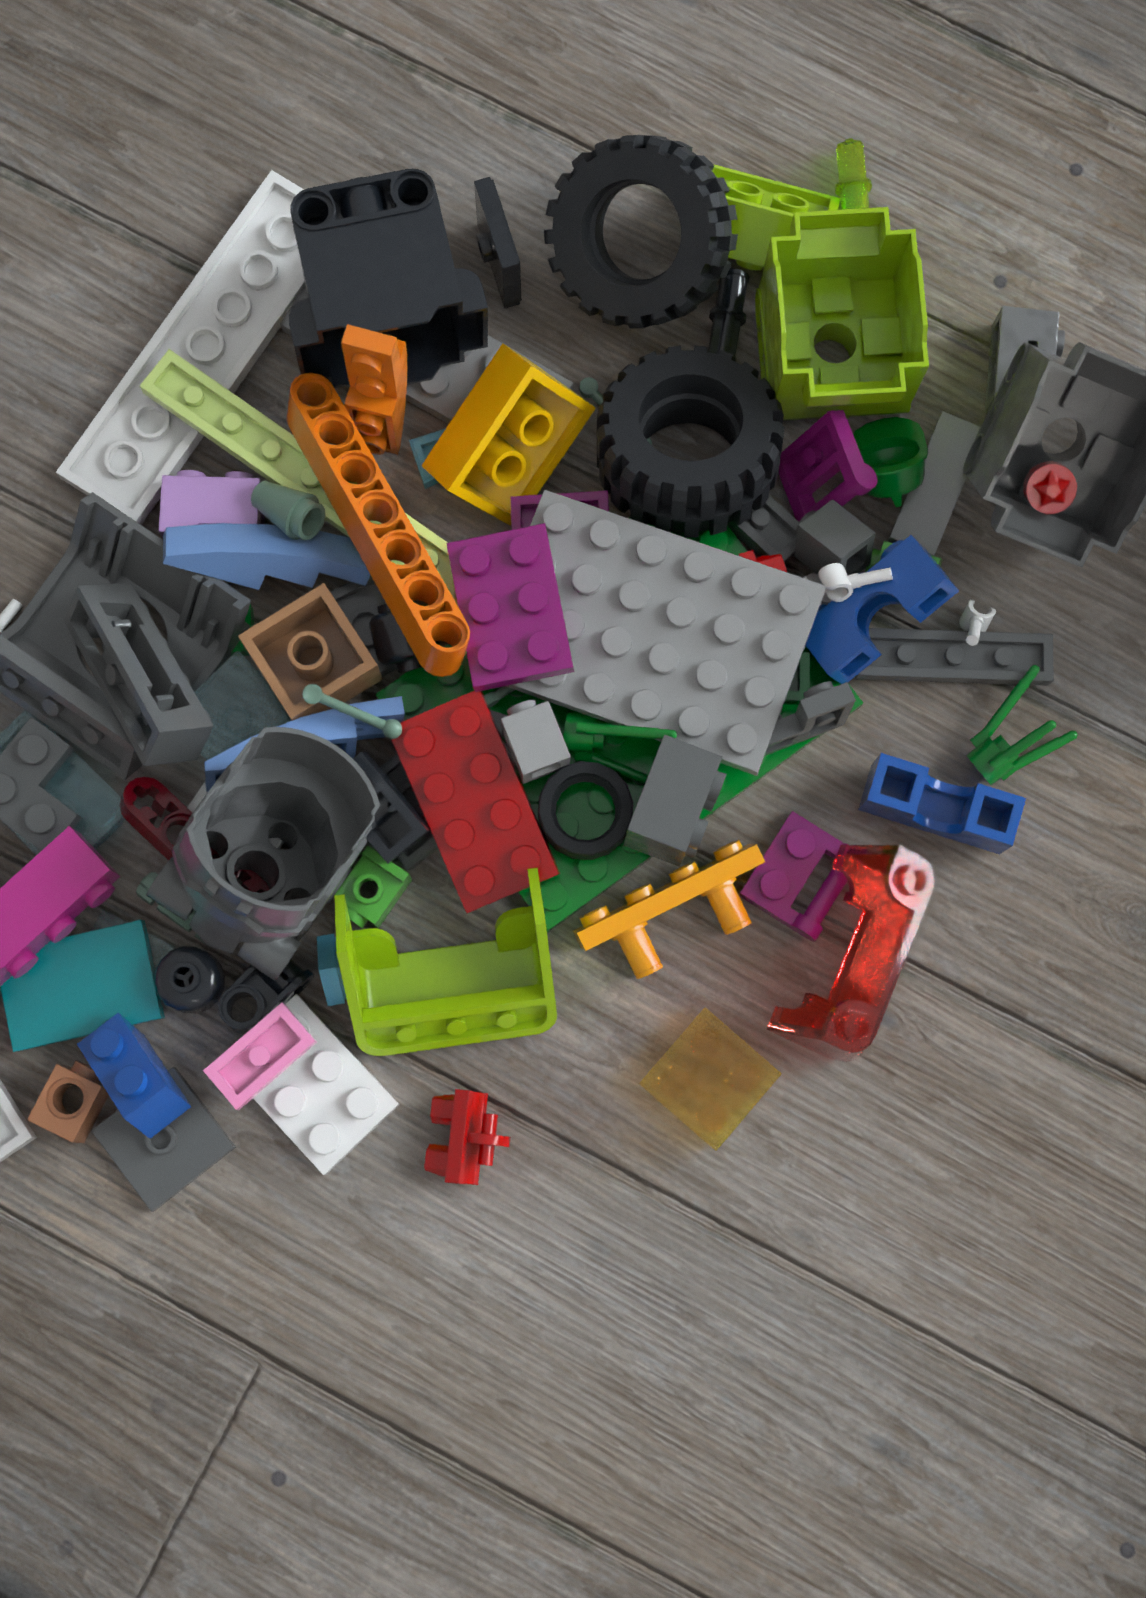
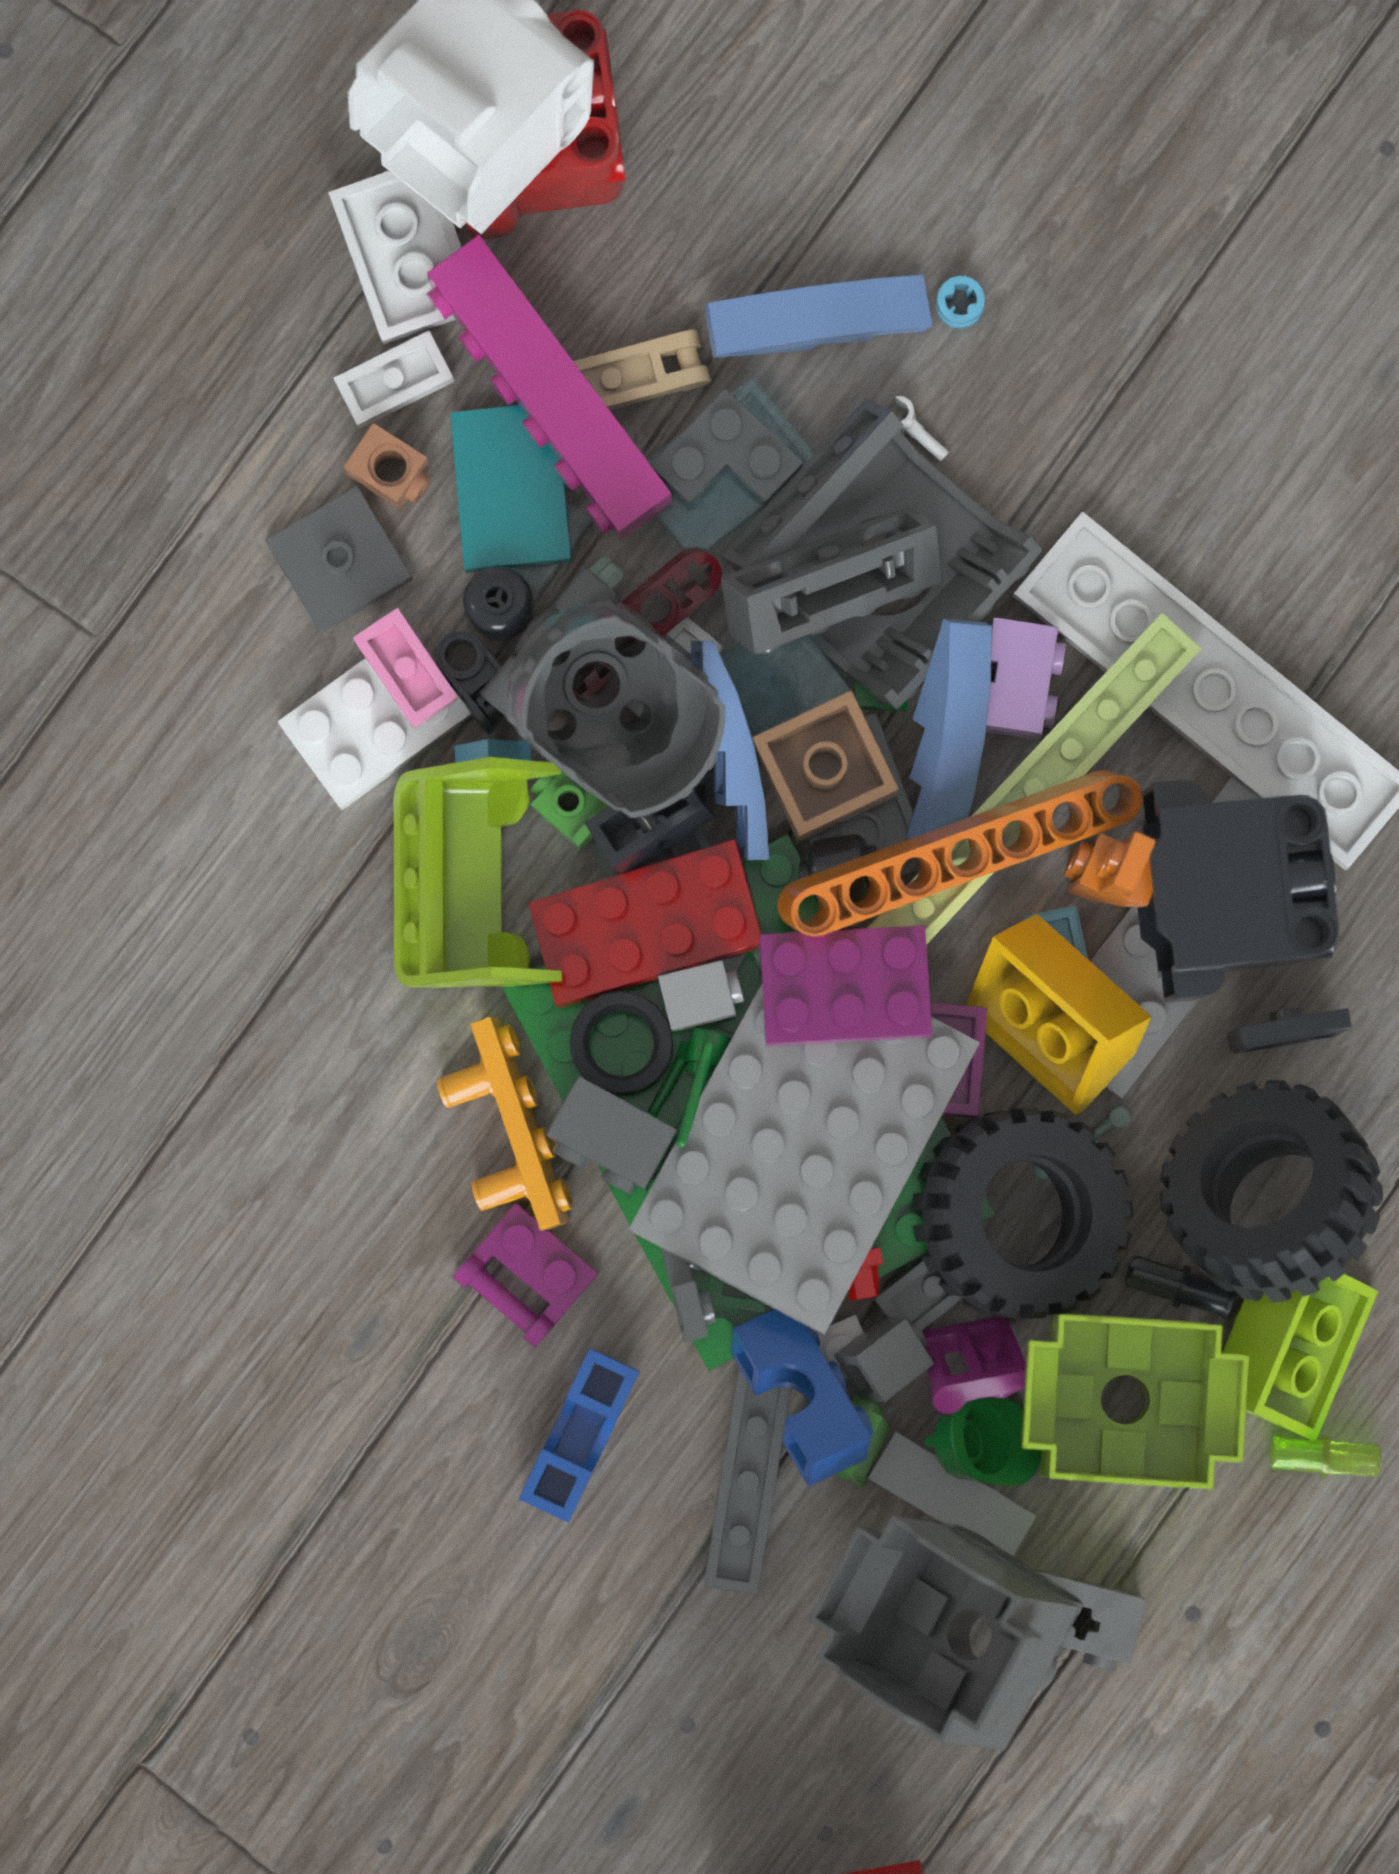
camera: 105 degrees right, 5 degrees up
blue brick [77,1012,191,1139] -> none
sand green cone [251,481,325,540] -> none
sand green hinge [302,684,402,739] -> none
red hips [424,1089,511,1185] -> none
clear yellow plate [639,1007,782,1151] -> none
clear red windscreen [766,845,935,1062] -> none
white hand [818,563,893,602] -> none
white hand [959,599,996,646] -> none
green plant [966,665,1078,785] -> none
red tile [1023,461,1077,514] -> none

